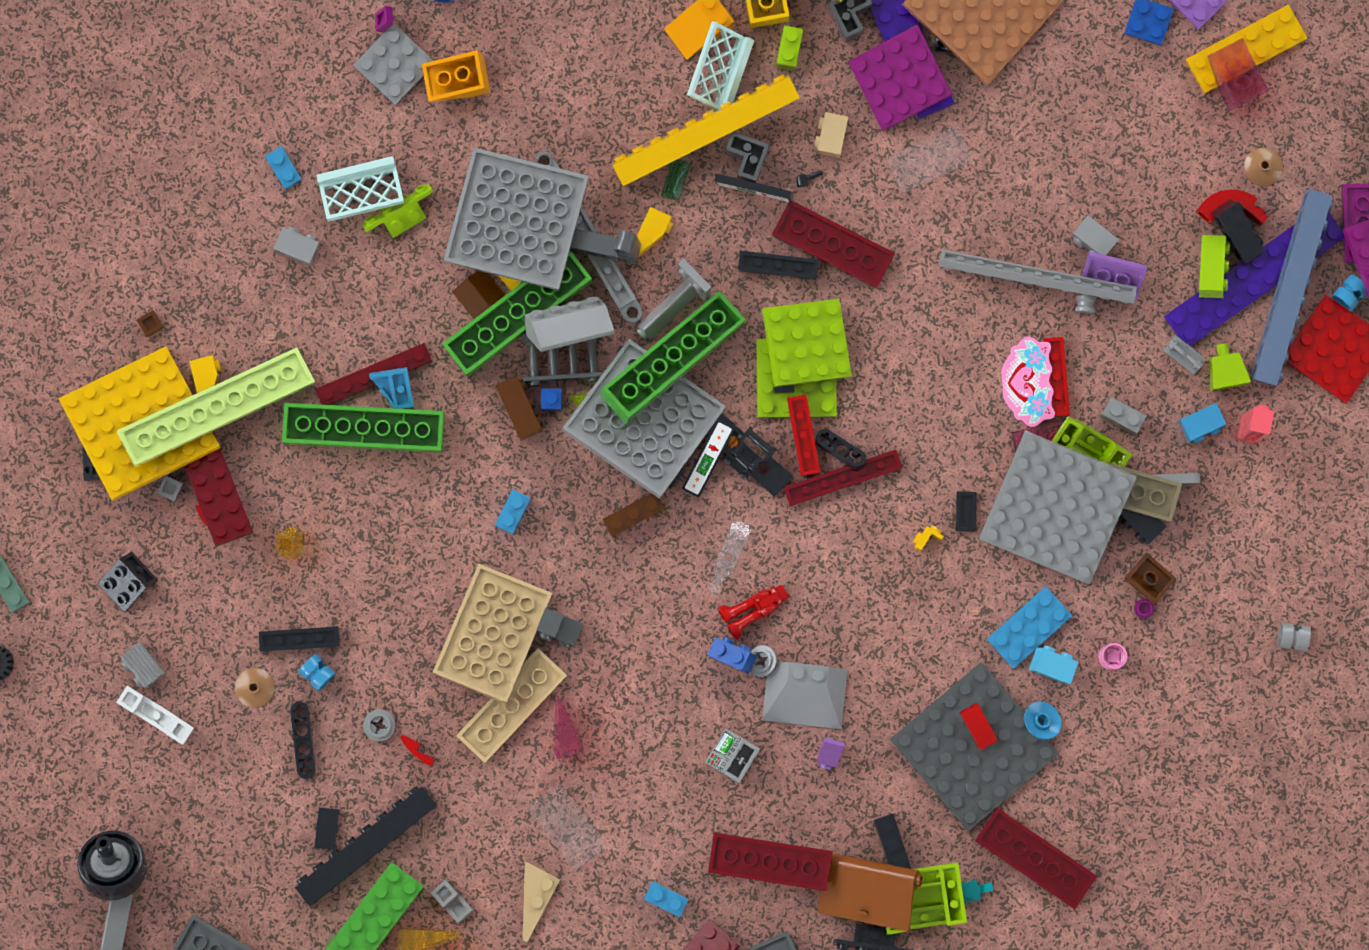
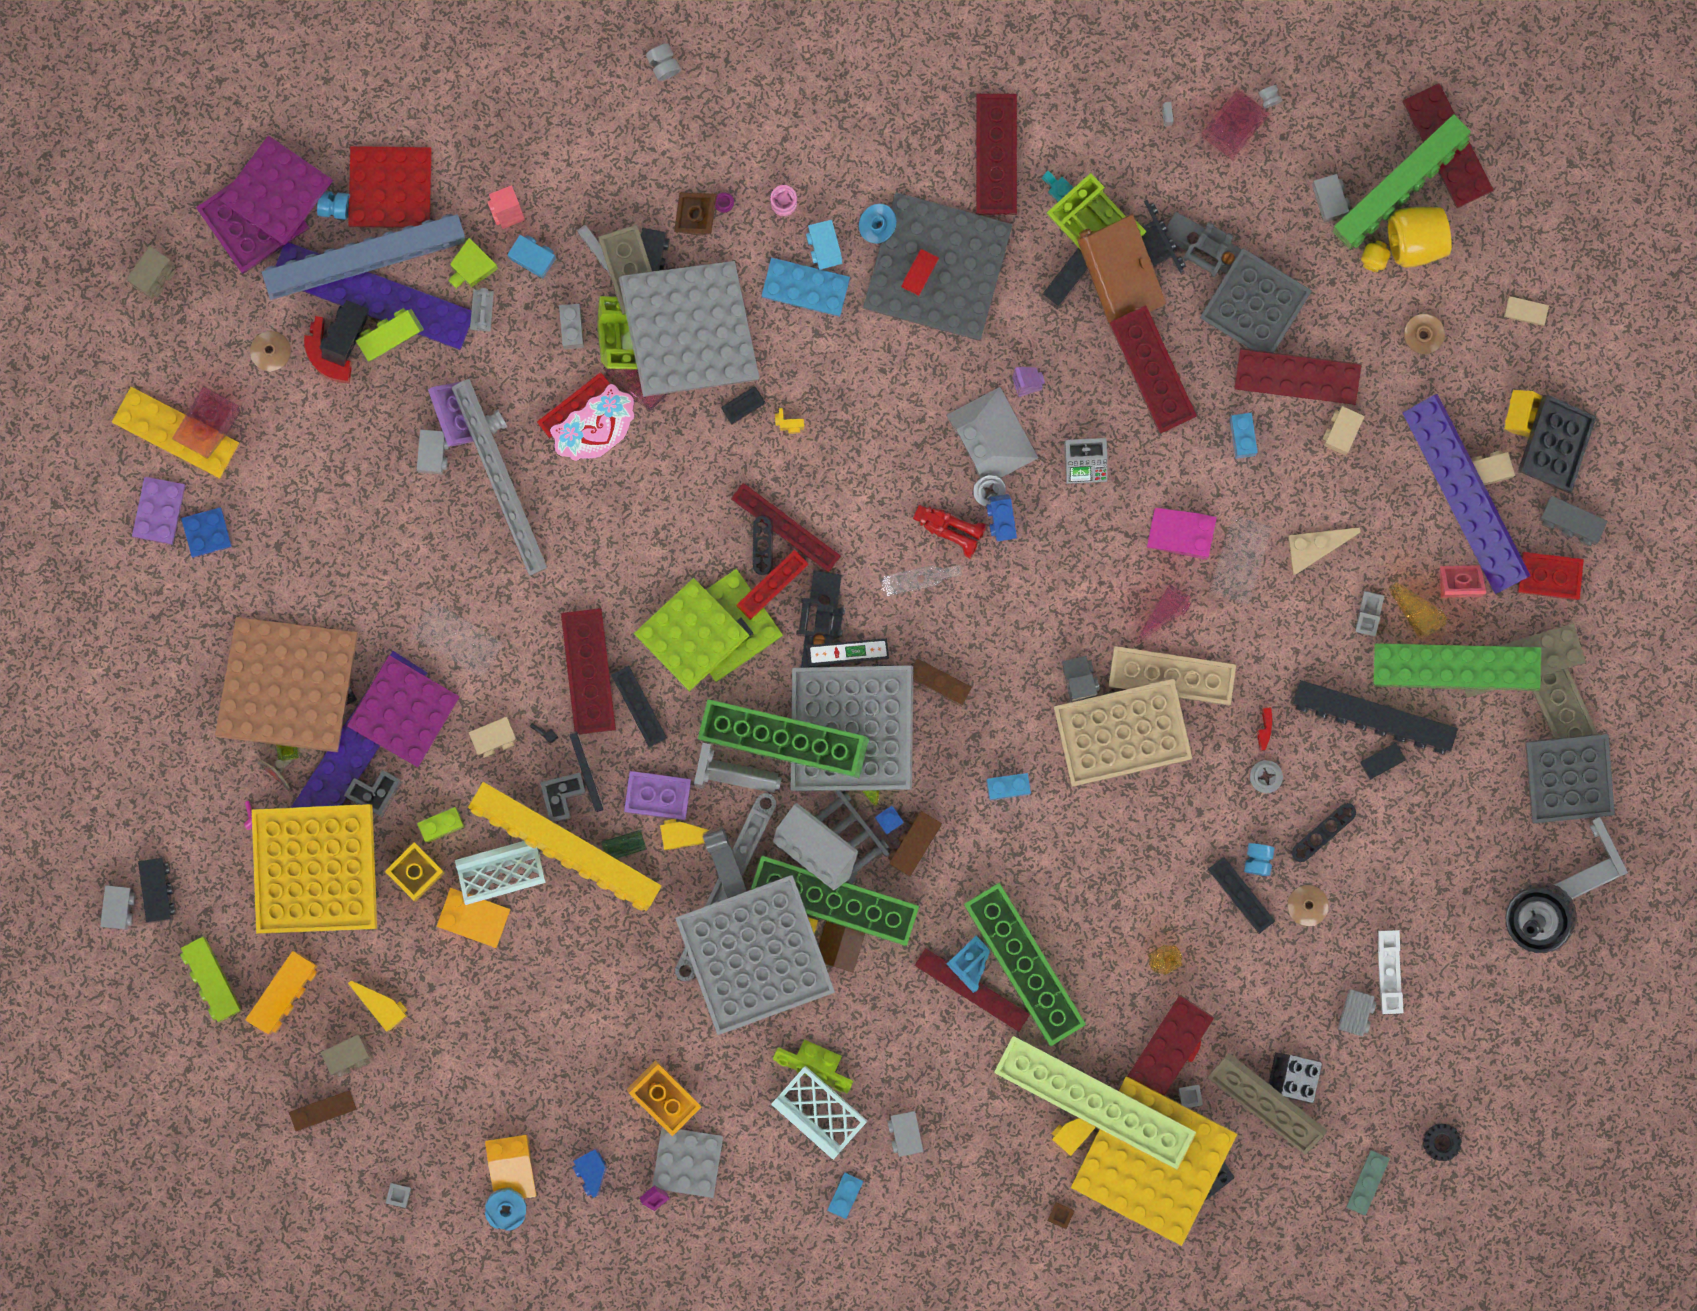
camera: 125 degrees left, 0 degrees up
none -> medium lavender plate [624,771,691,821]
none -> dark pink slope [1147,508,1217,560]
none -> dark tan plate [1207,1053,1328,1155]

